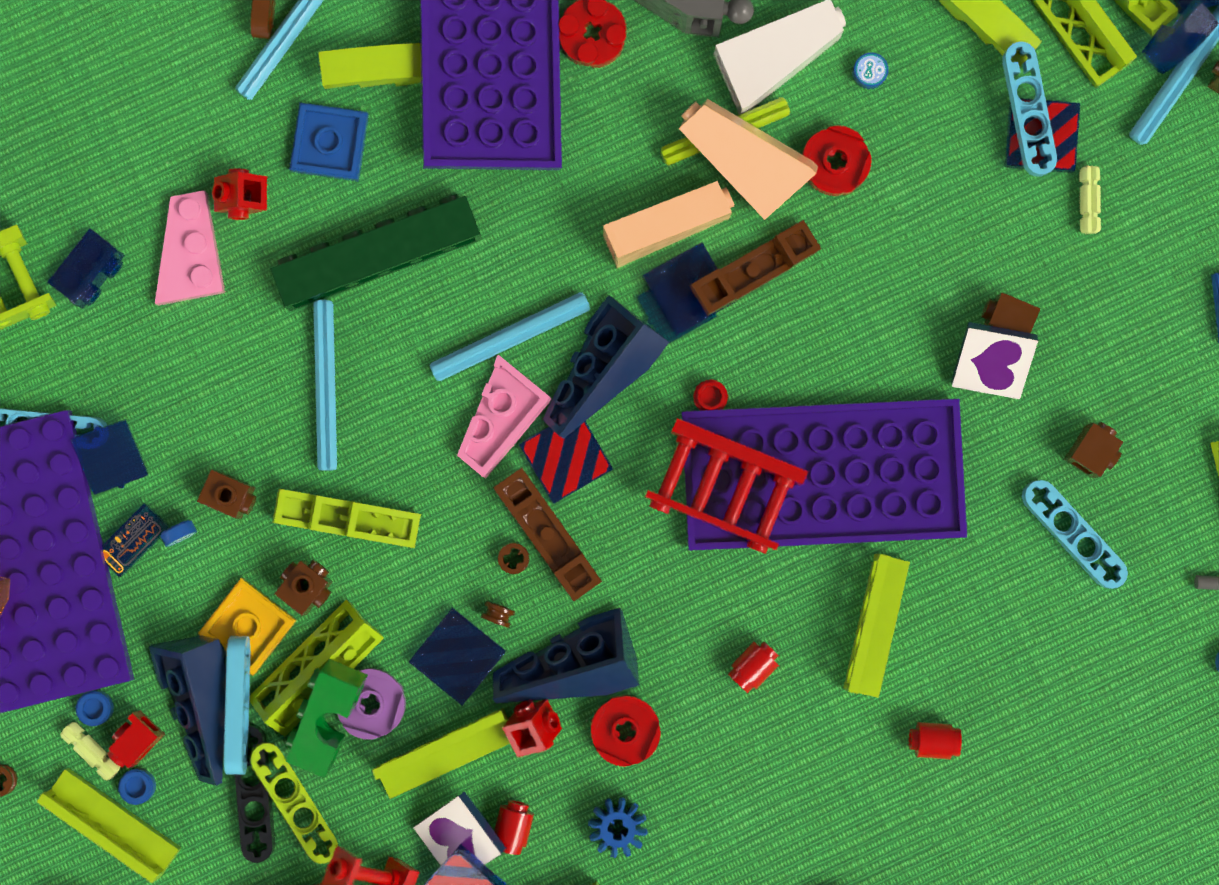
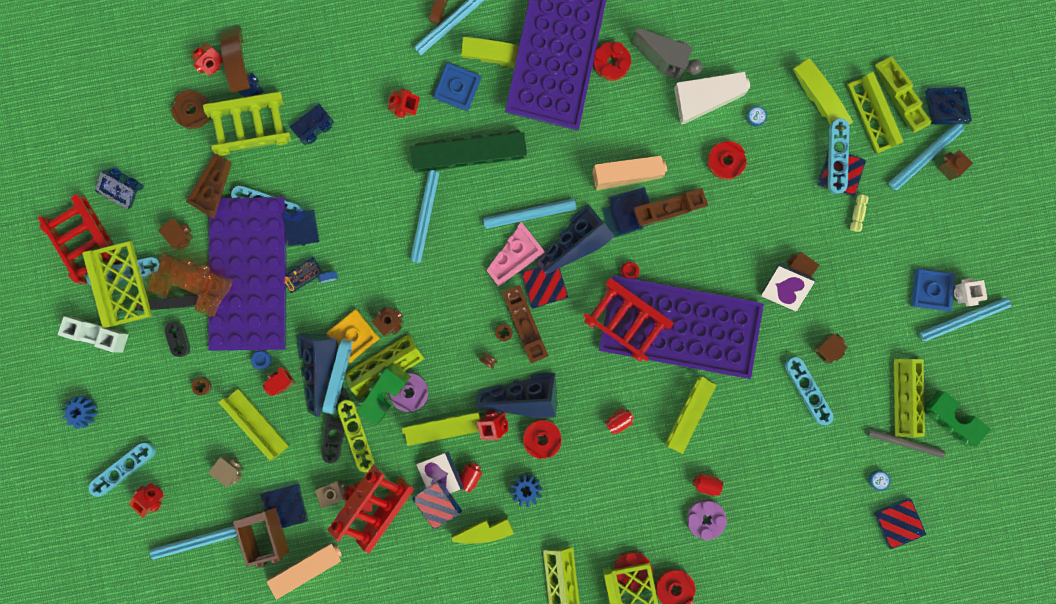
camera: 15 degrees right, 0 degrees up
yellowish green axle [60,722,120,780] -> none
blue tile [118,768,156,805] -> none
bright pink wing [155,190,225,305] -> none
reddish brown brick [197,470,257,519] -> none
lime slope [272,489,421,548] -> none
clear blue tile [409,607,506,706] -> none
lime axle [661,97,790,165] -> none
light nougat slope [679,99,818,220] -> none
clear blue slope [1142,0,1219,74] -> none
none -> medium lavender plate [687,500,727,540]

